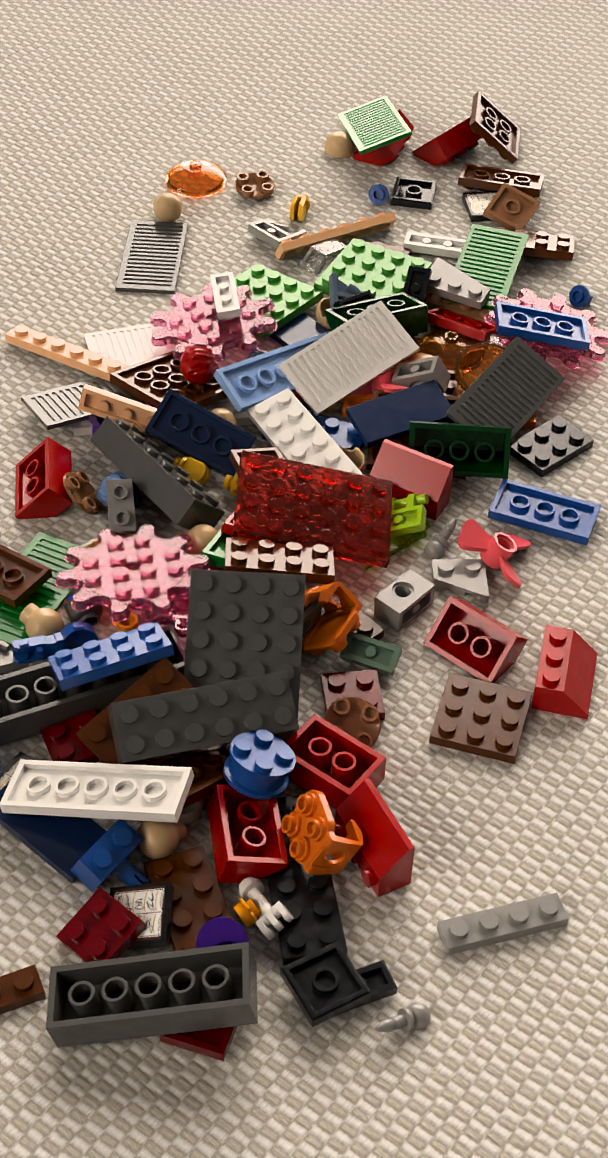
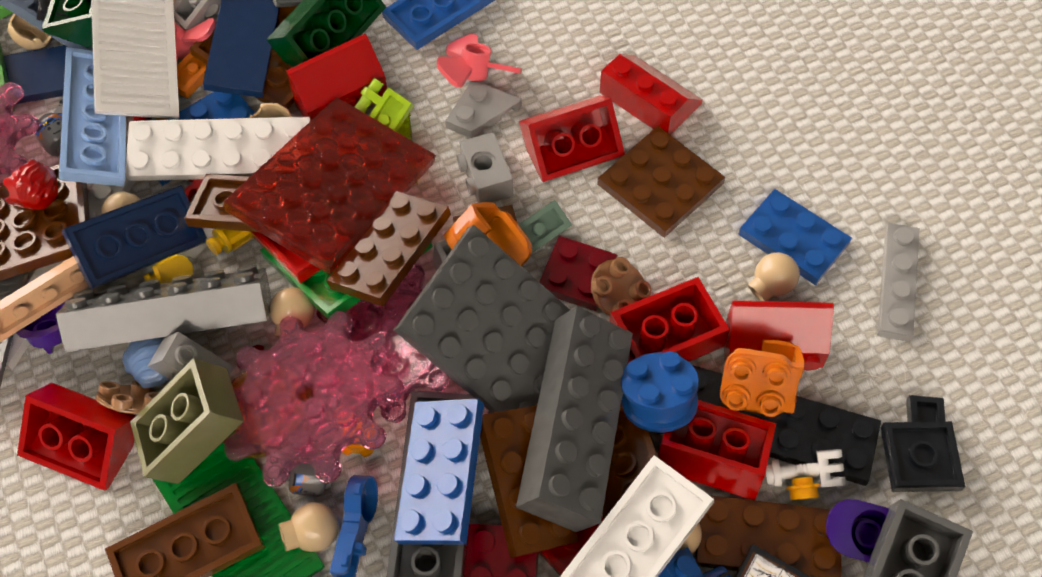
camera: 60 degrees left, 15 degrees up
light grey bar [375,1002,431,1033] -> none
light grey bar [424,518,457,560] -> none
none -> olive brick [130,358,244,484]
none -> blue plate [738,189,852,286]
none -> tan piece [747,252,800,301]

